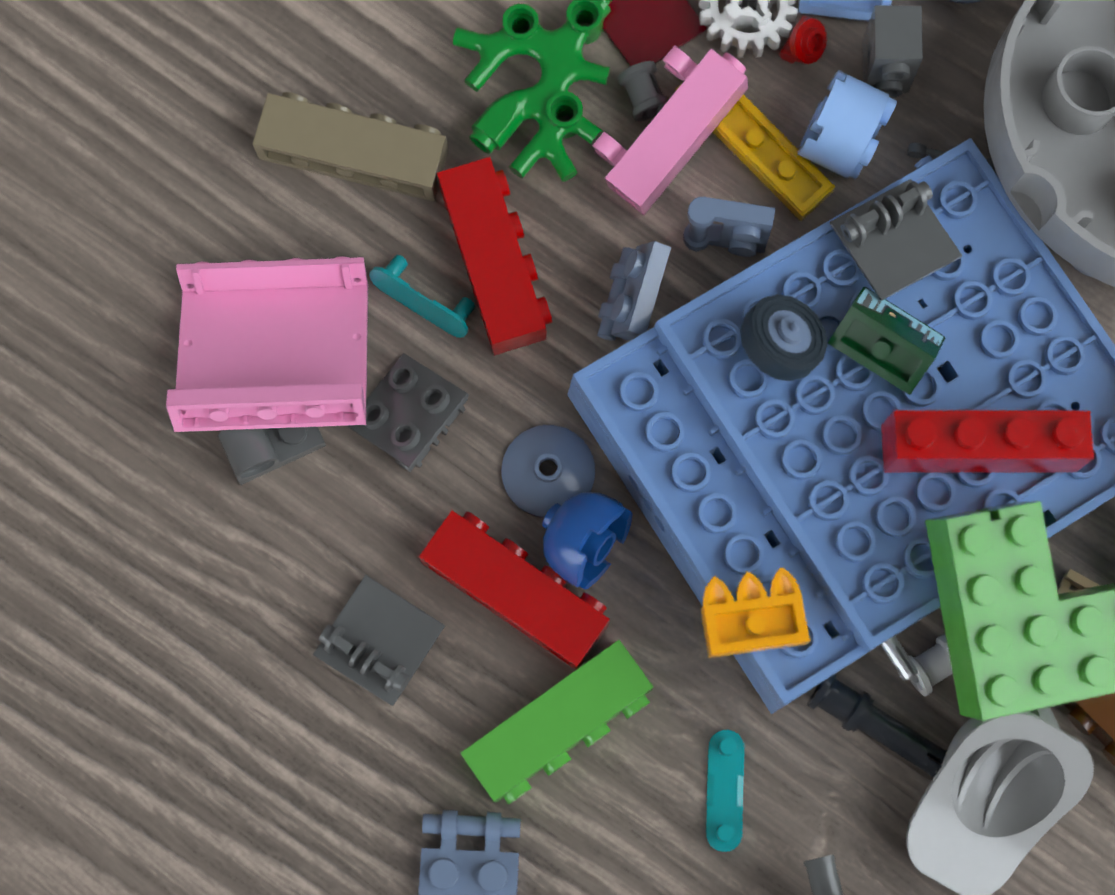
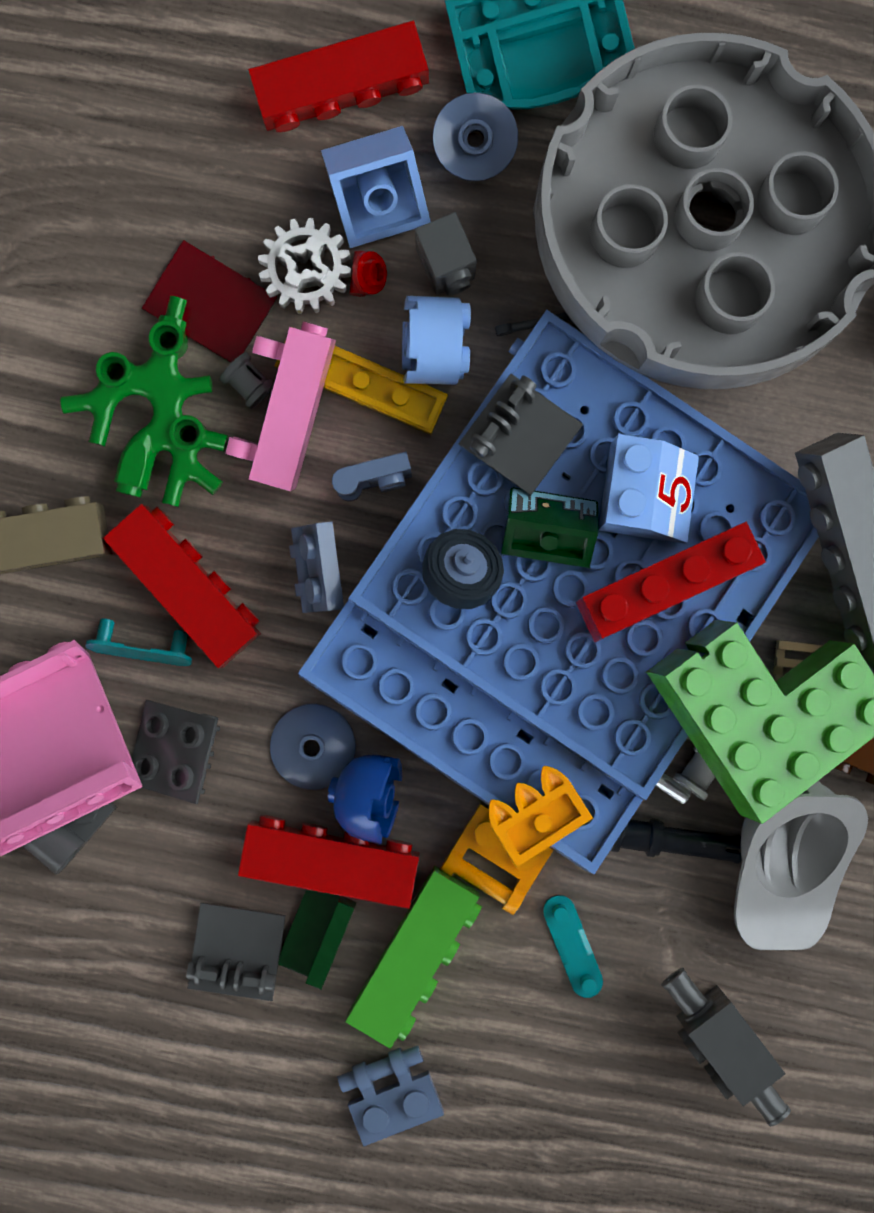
camera: 25 degrees left, 10 degrees up
none -> dark green panel [278,889,356,990]
none -> light orange plate [440,803,553,915]
none -> light blue slope [598,434,699,544]

